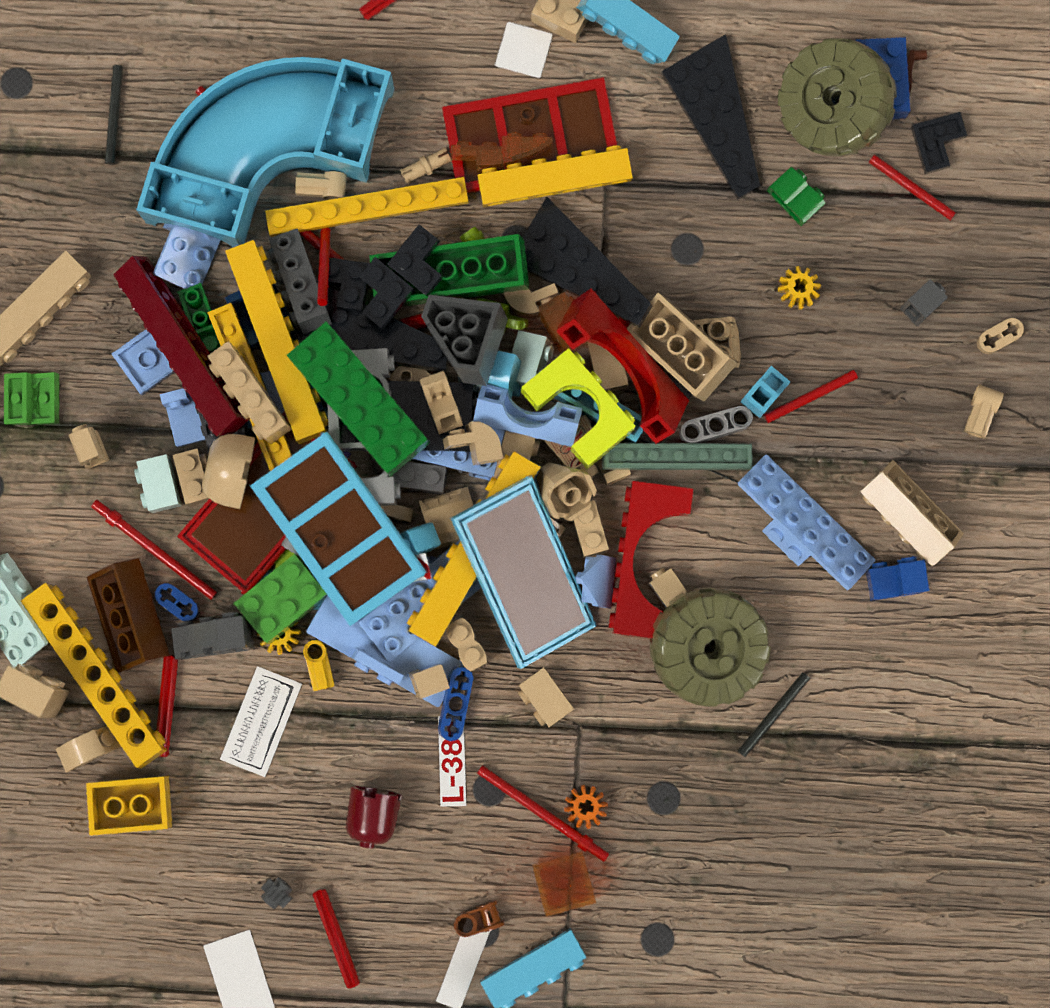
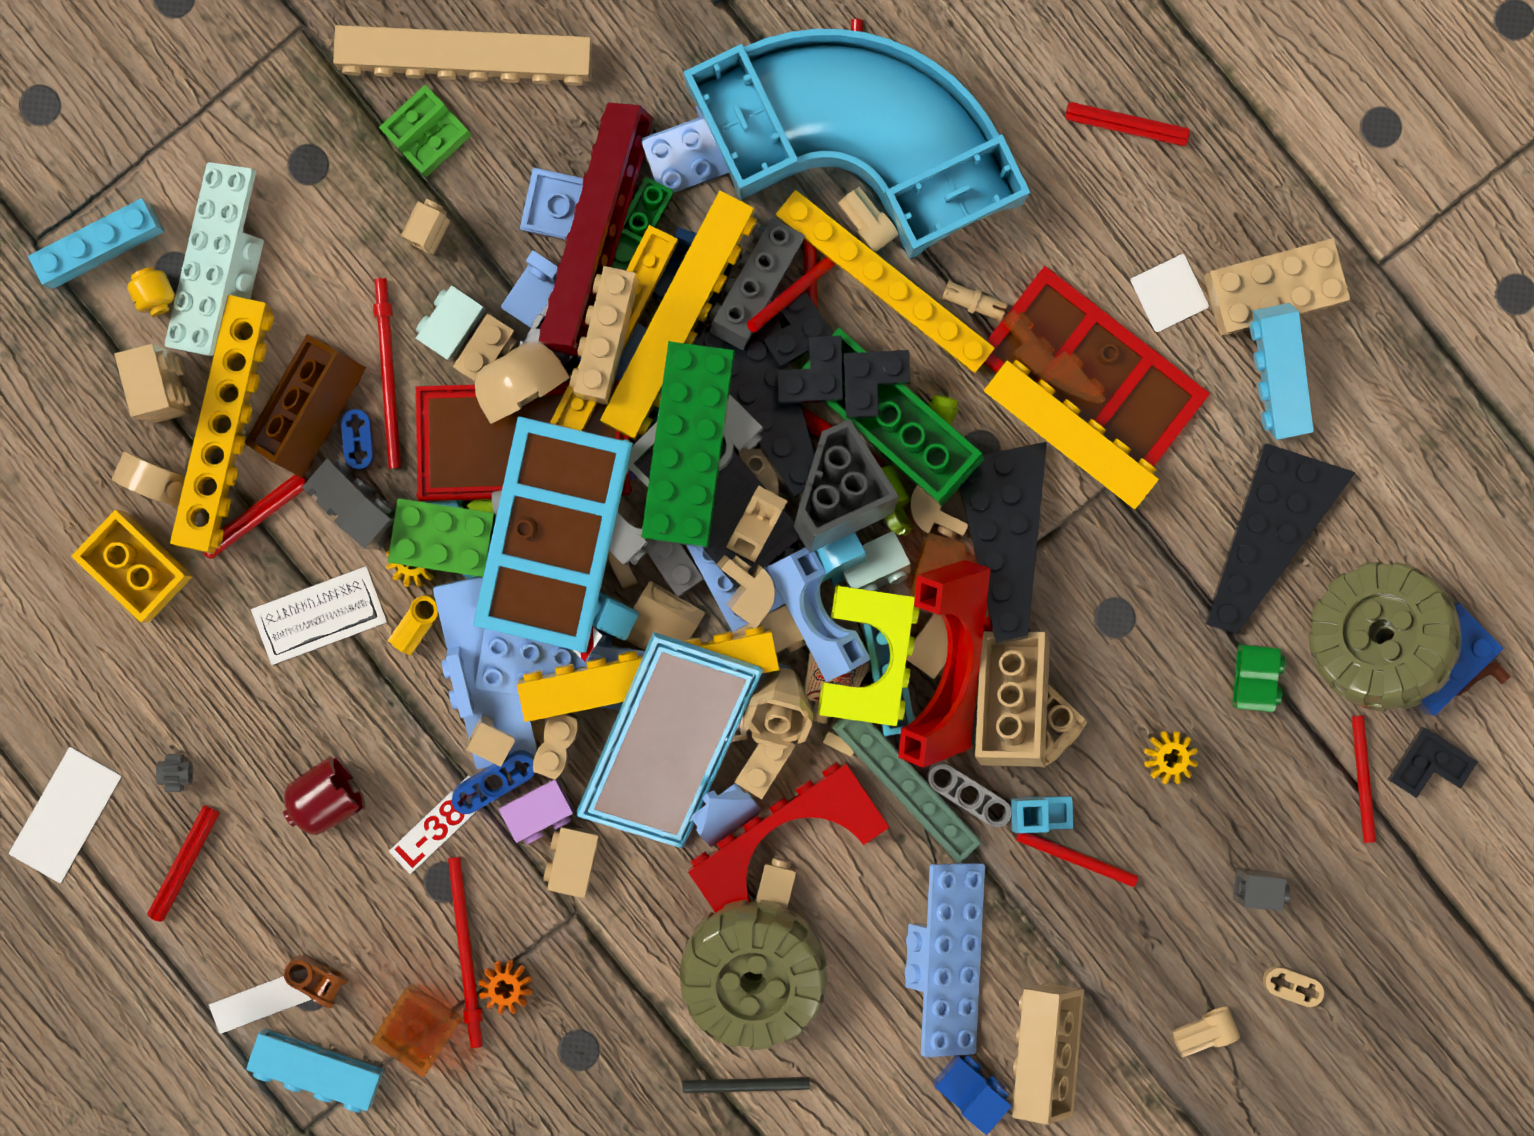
camera: 50 degrees right, 5 degrees up
none -> lavender brick [498,777,575,844]

